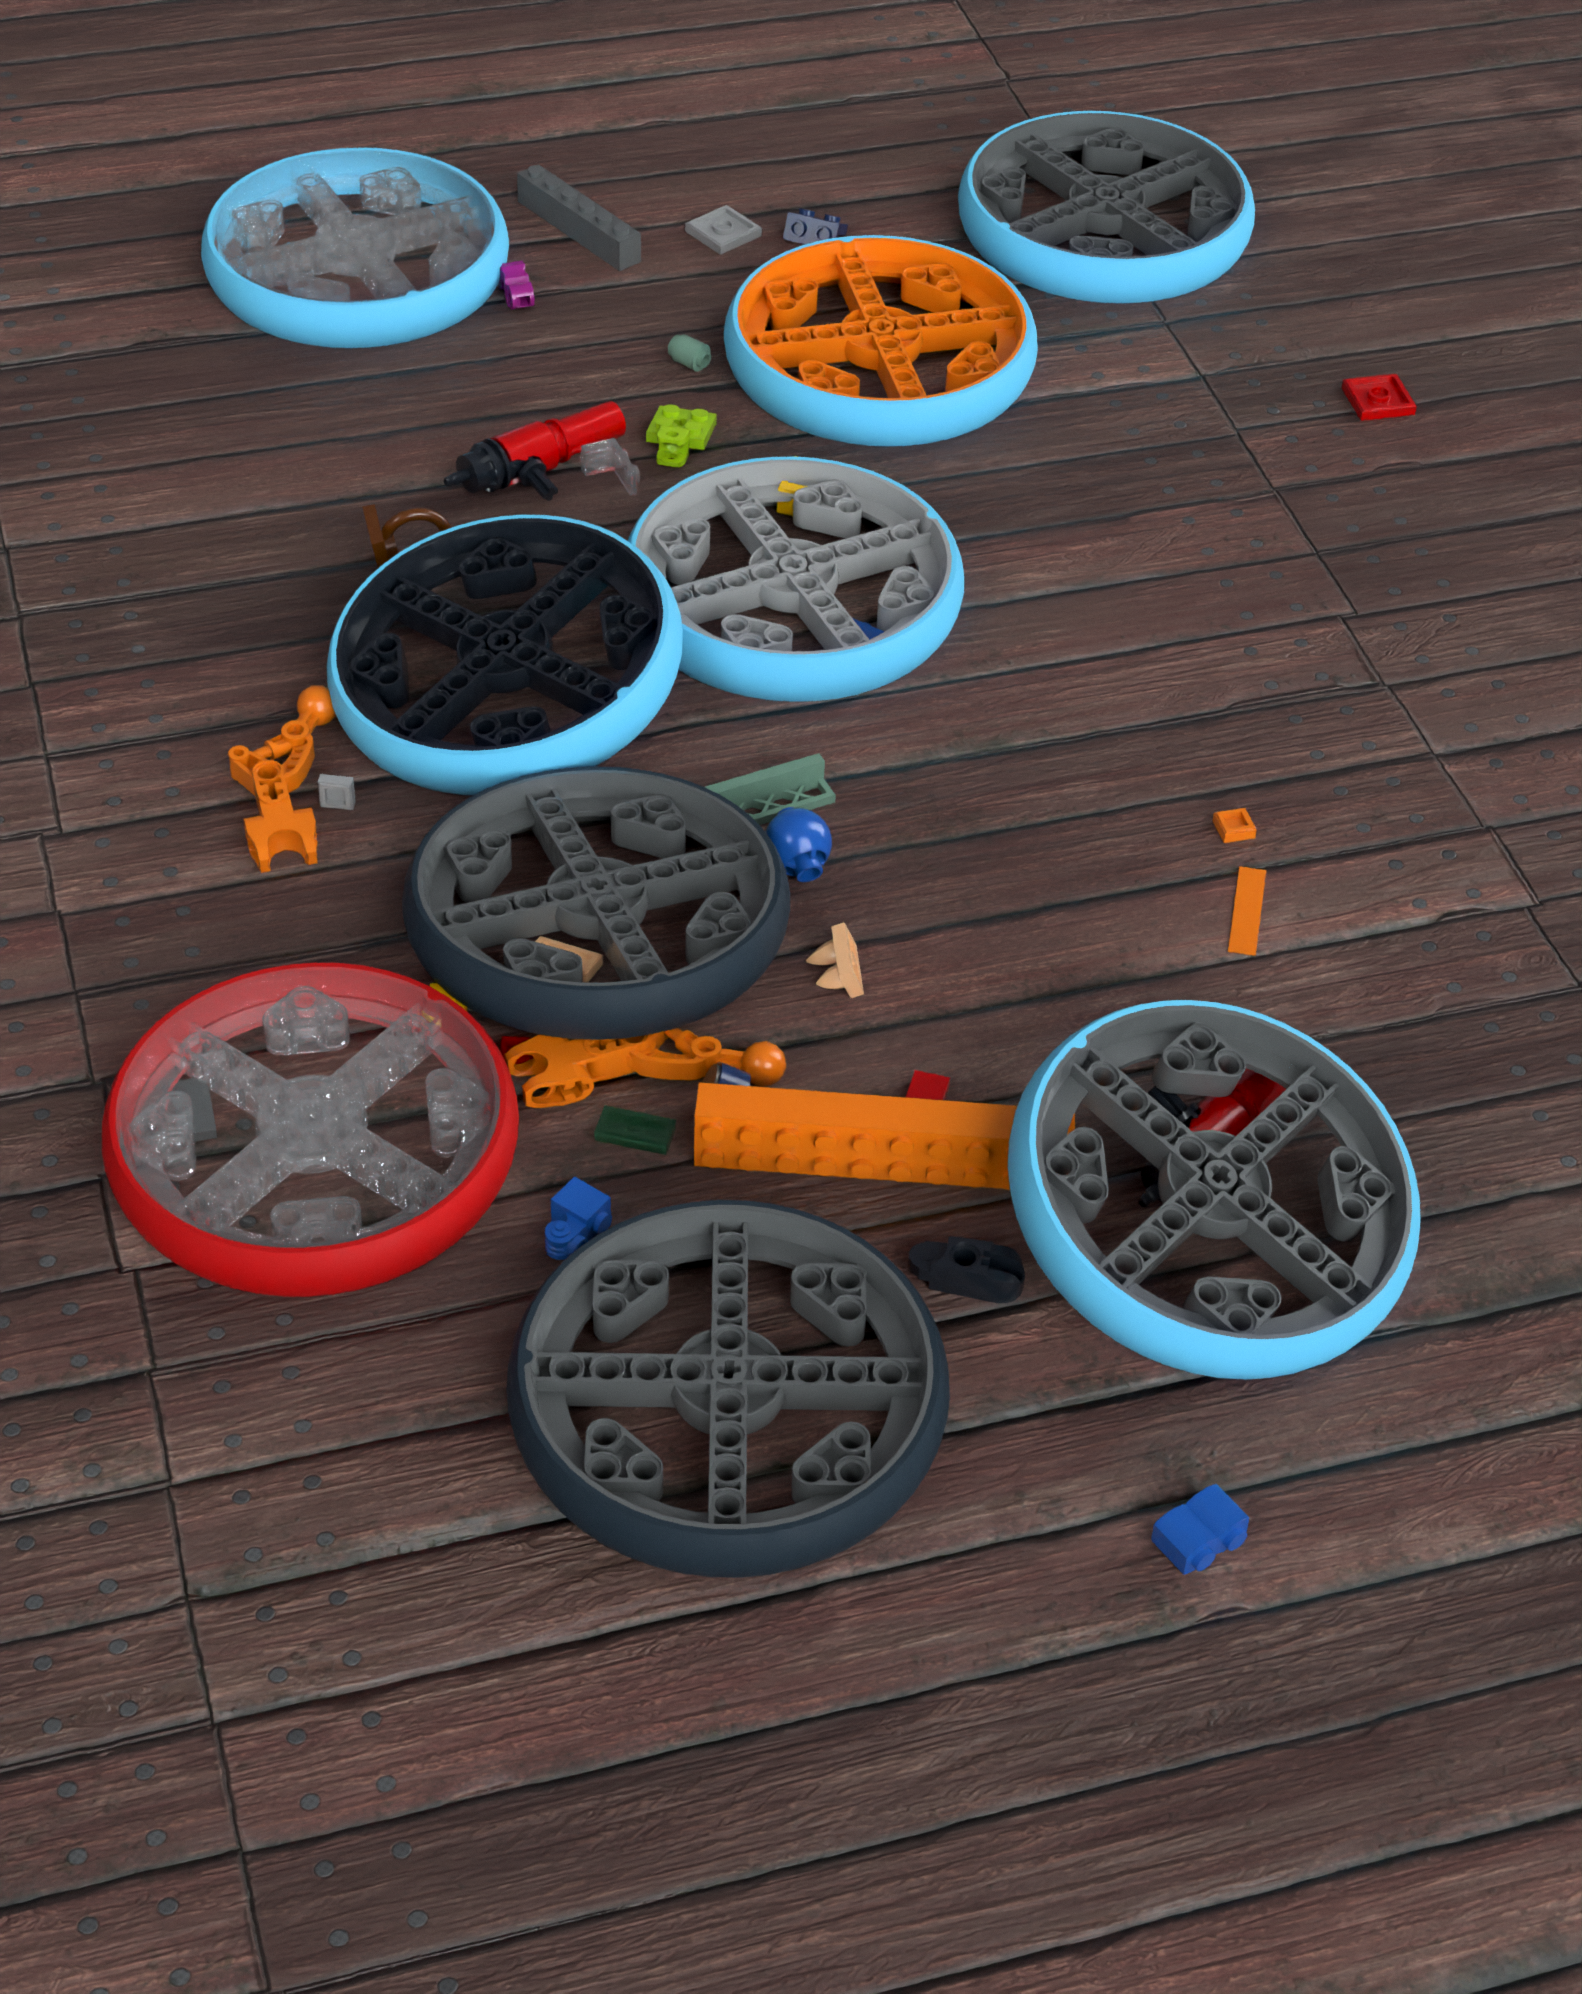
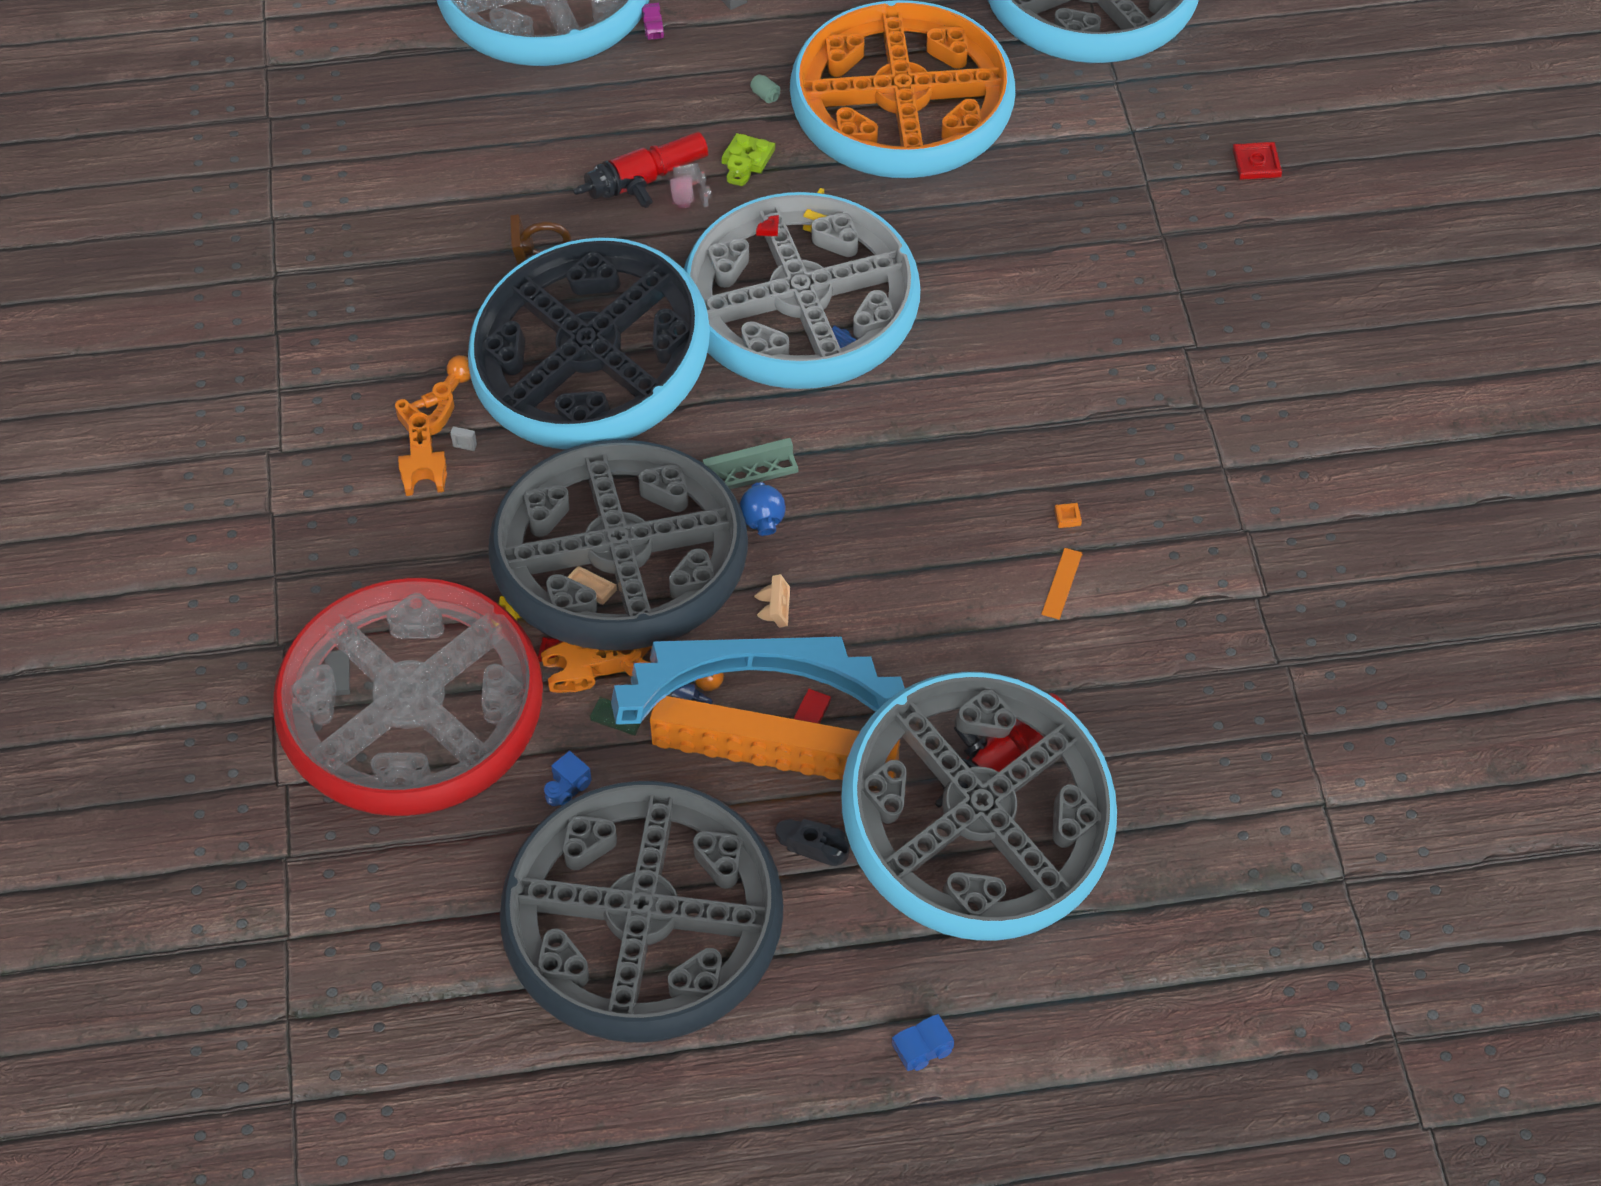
camera: 10 degrees right, 10 degrees up
none -> dark azure arch [611,637,905,724]
none -> clear pink bracket [670,177,695,208]
none -> red tile [756,215,779,236]

